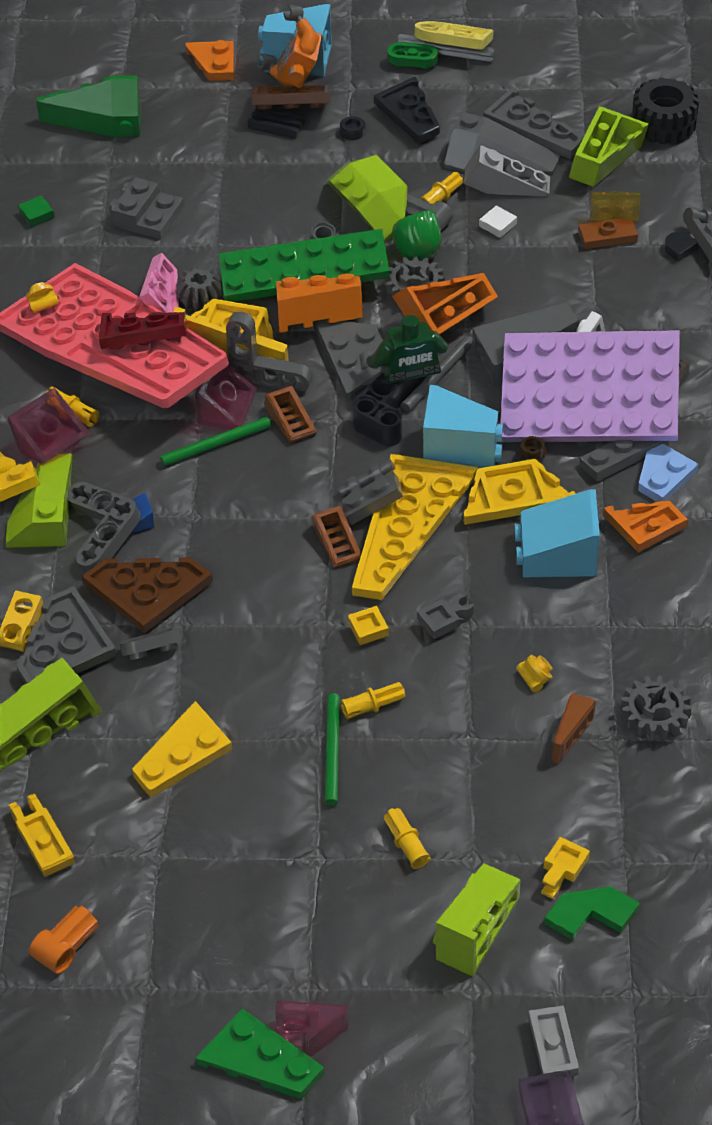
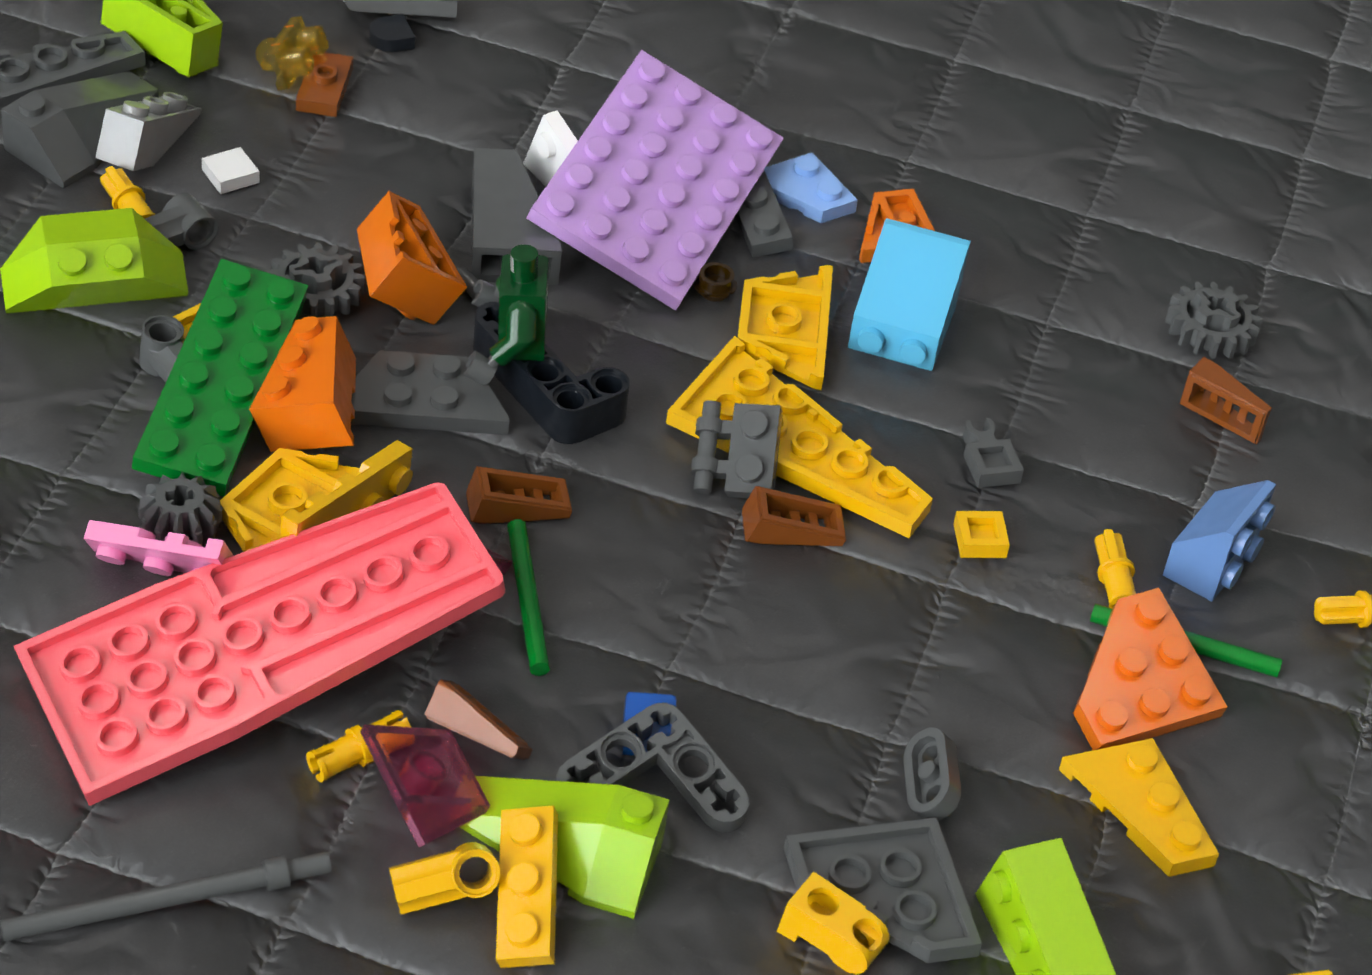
camera: 80 degrees left, 5 degrees down
yellow plate [26,282,59,314] -> none
reddish brown plate [82,557,213,633] -> none
dark red wing [99,312,187,350] -> none
dark grey beam [226,311,313,392] -> none
green piece [392,210,442,261] -> none
medium azure slope [423,385,503,469] -> none
yellow plate [516,655,552,693] -> none
none -> slope [424,679,533,760]
none -> orange plate [1073,588,1228,750]
none -> medium blue slope [1162,480,1276,602]

